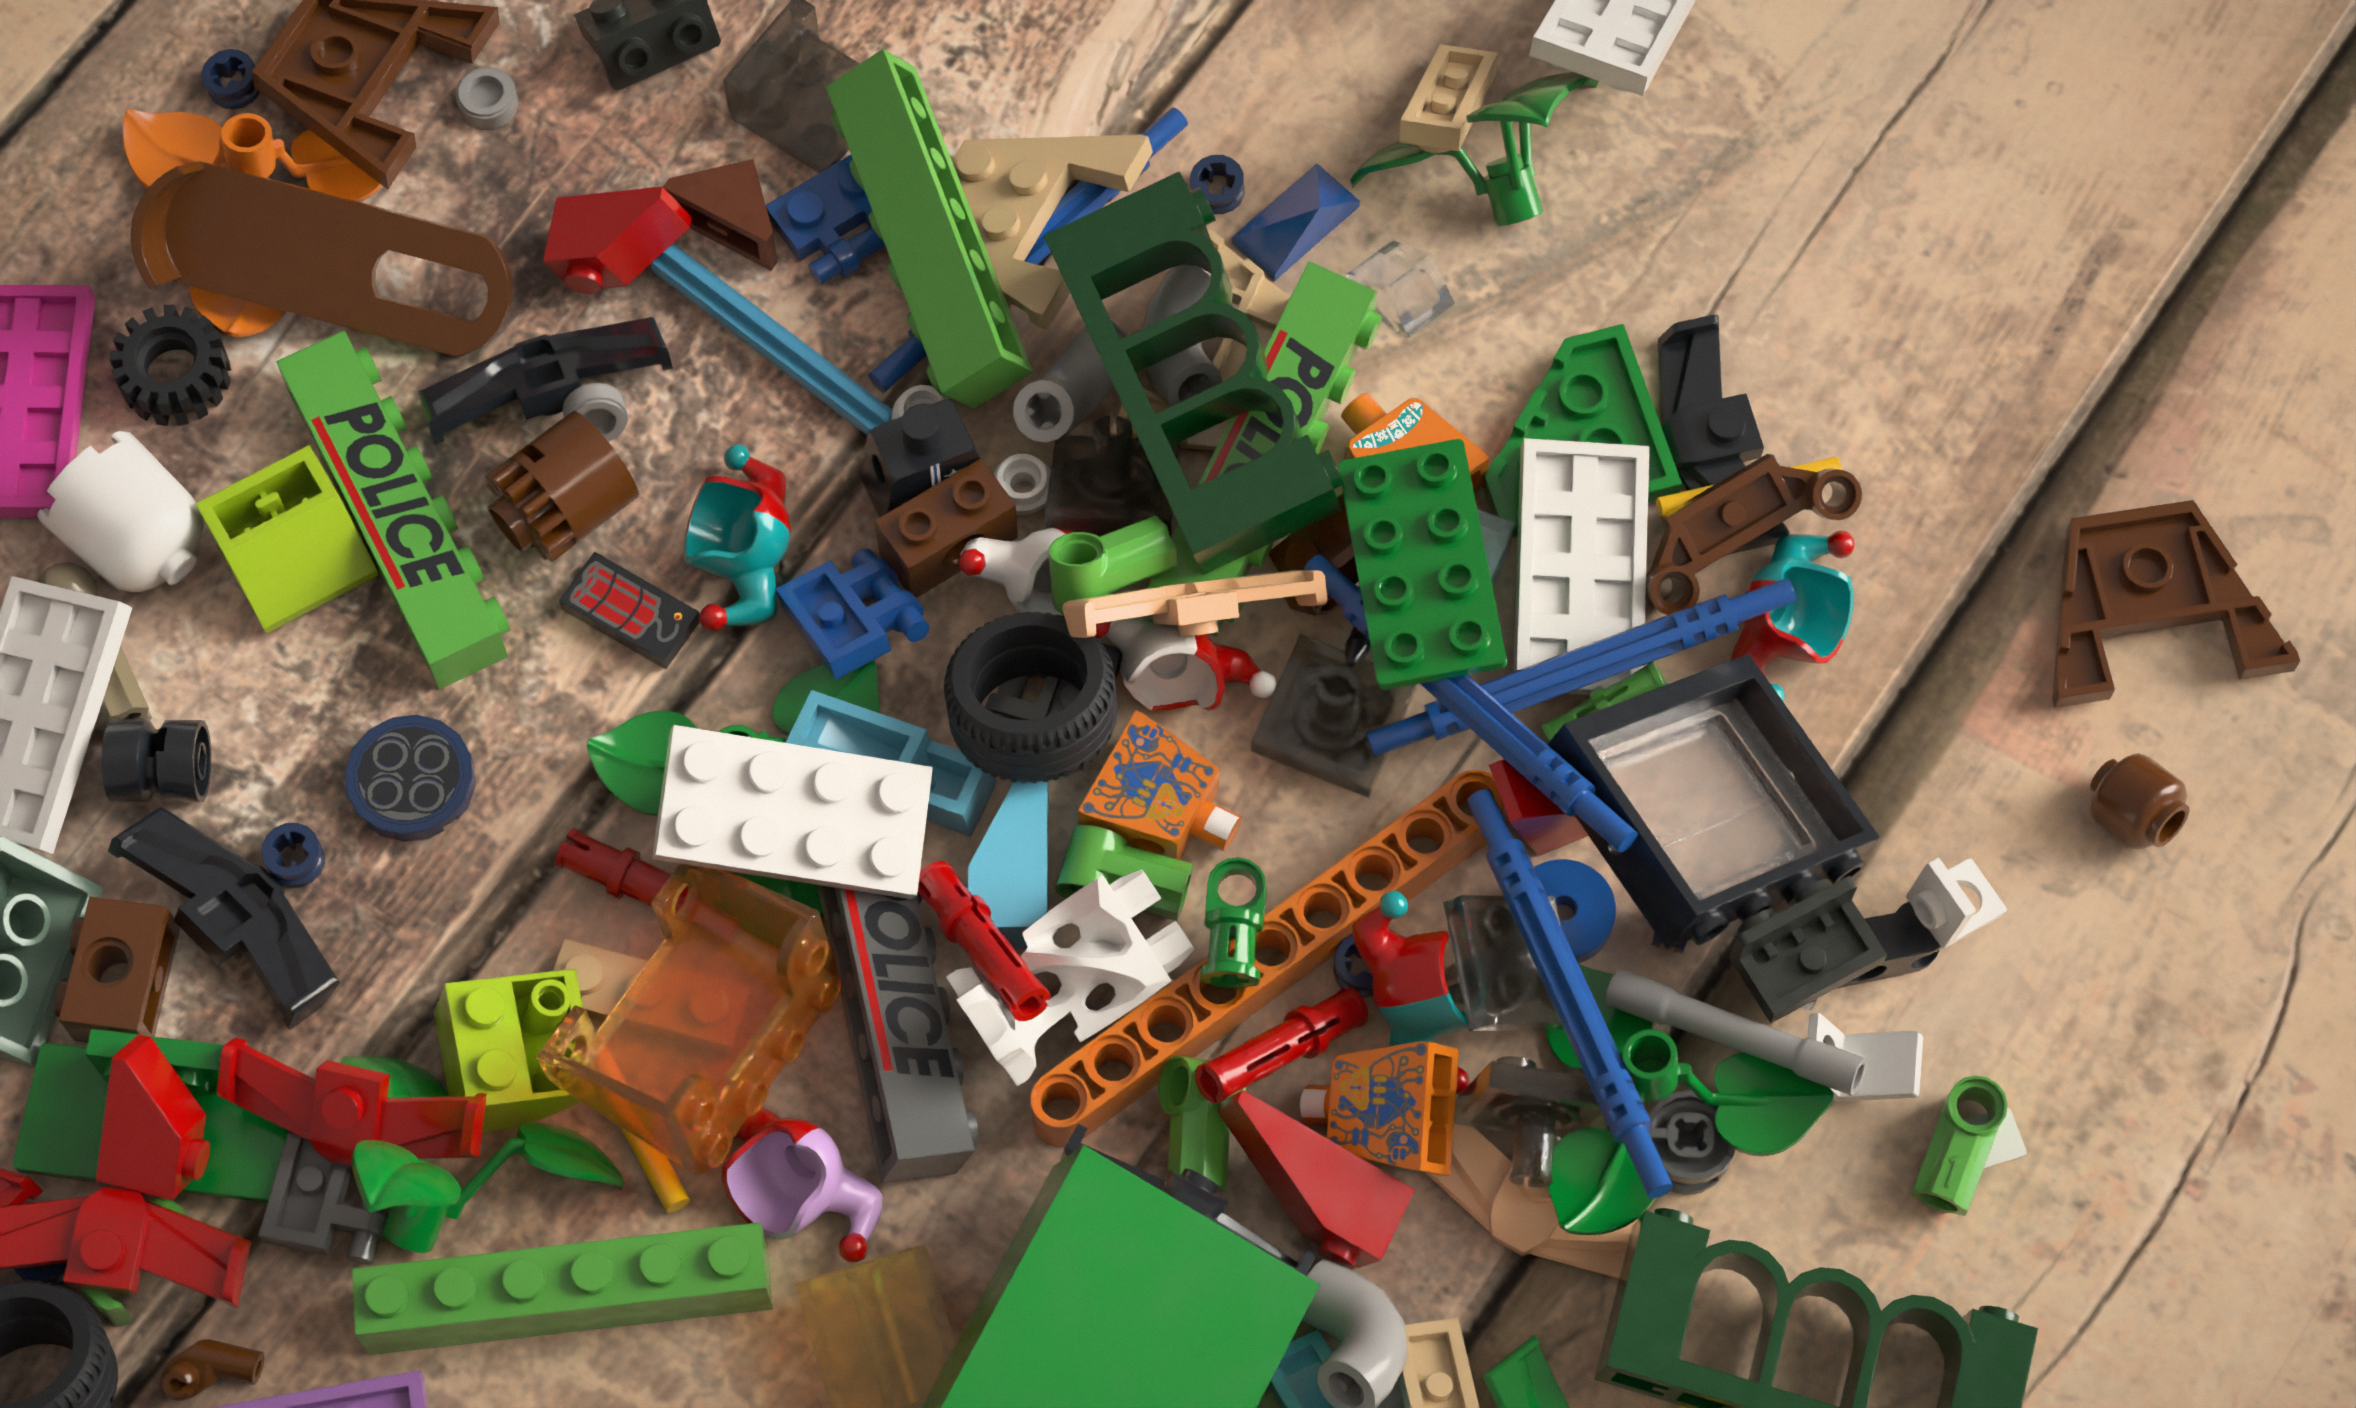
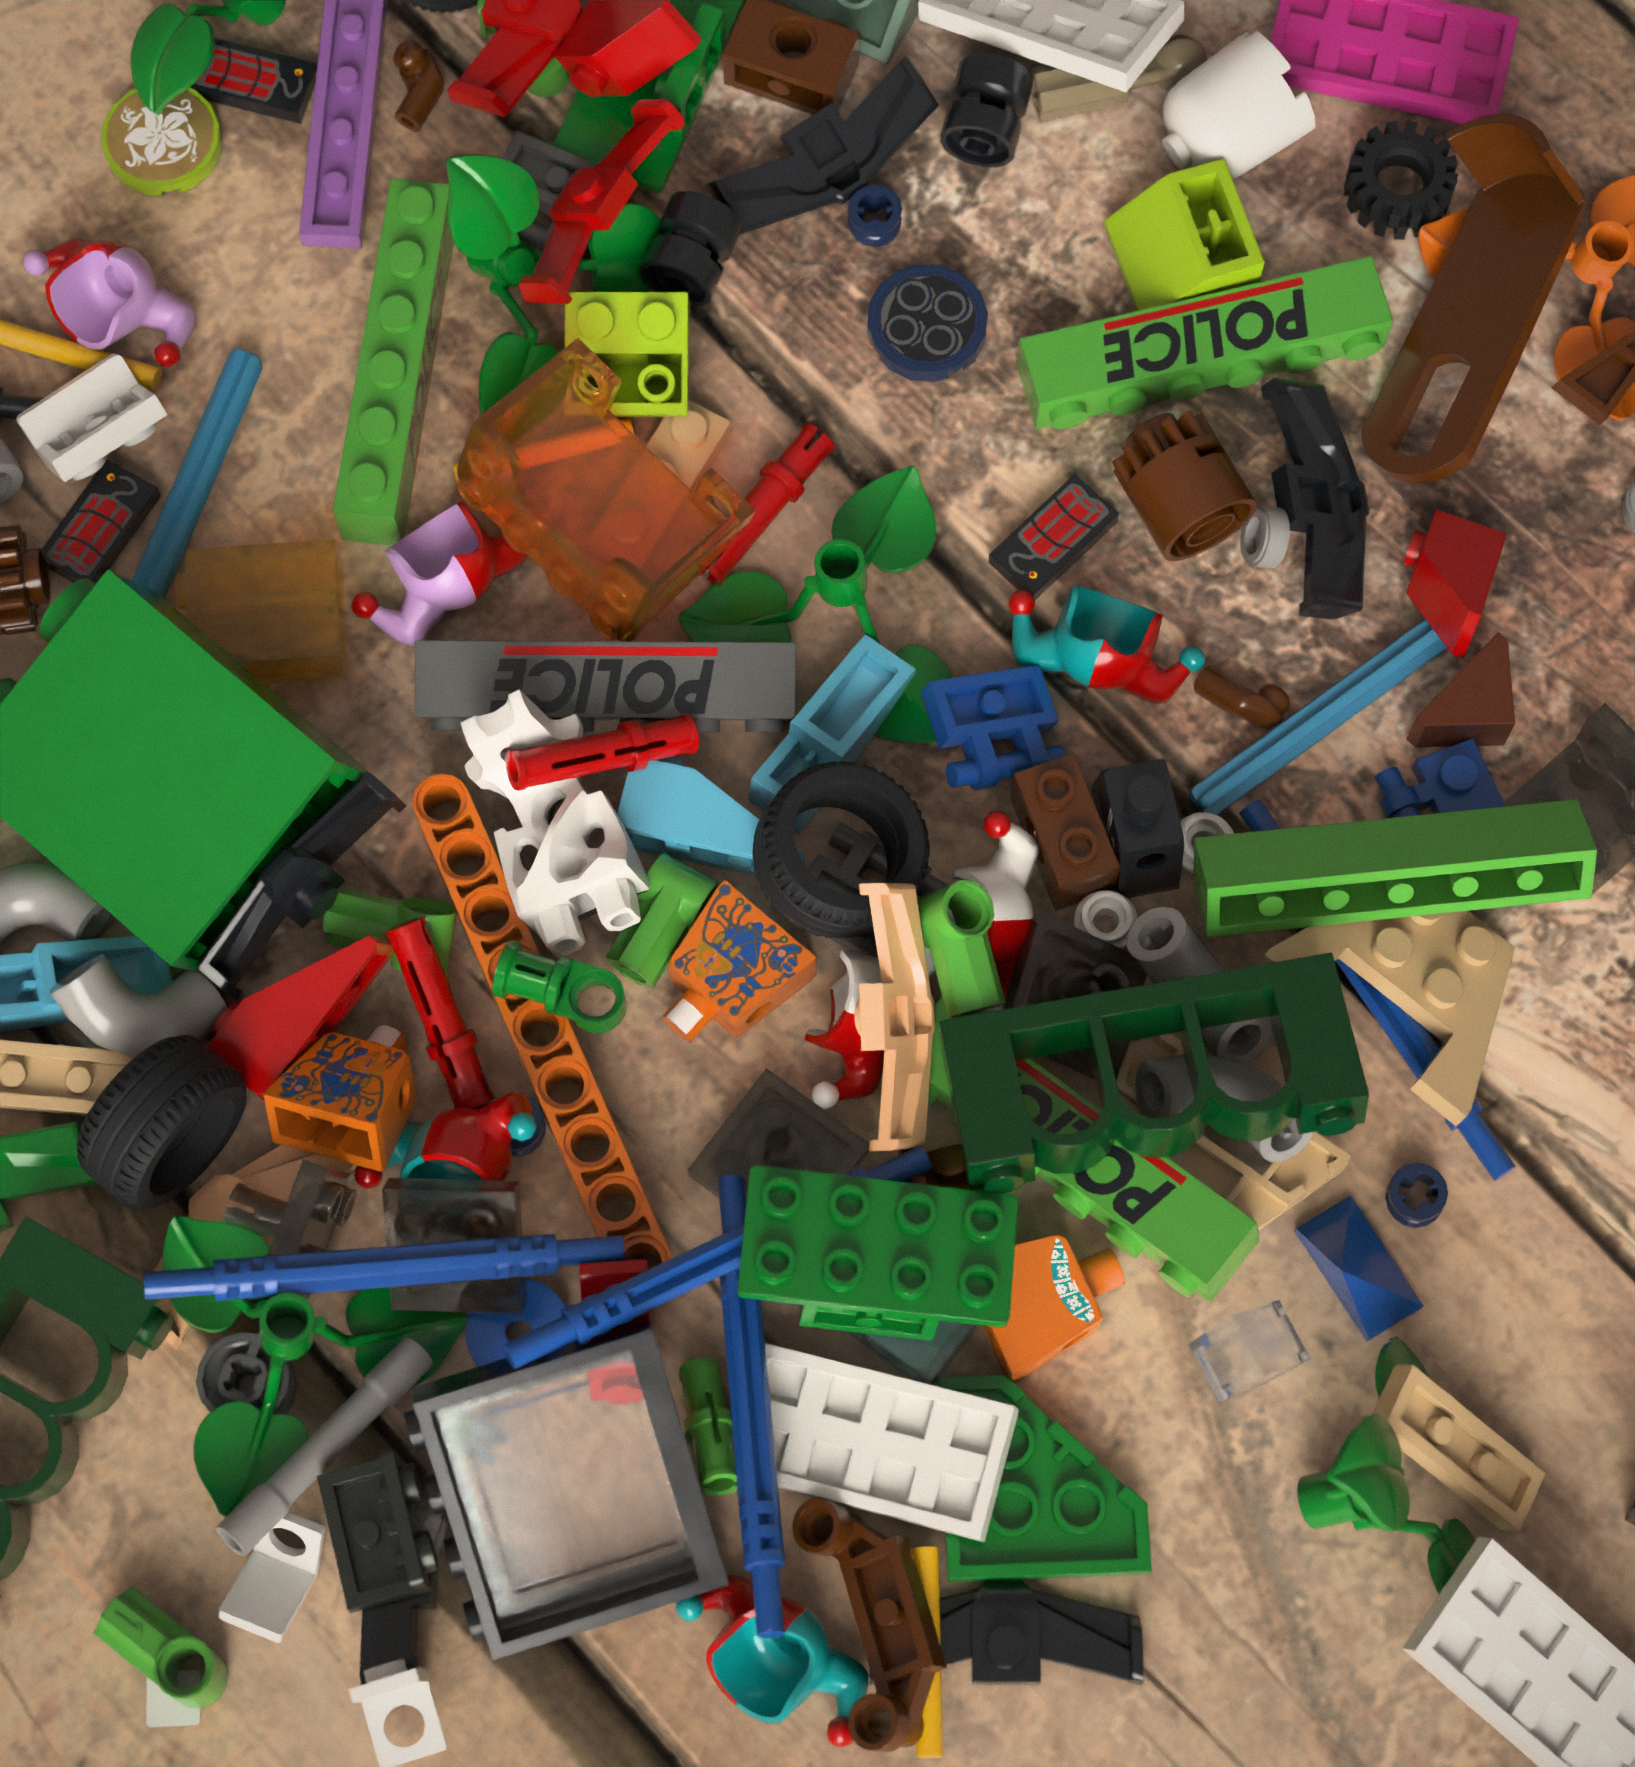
camera: 105 degrees right, 5 degrees up
white plate [652,725,933,899] -> none
none -> black tyre [77,1035,246,1210]
none -> black wheel [639,191,743,306]
none -> reddish brown arm [1194,666,1290,728]

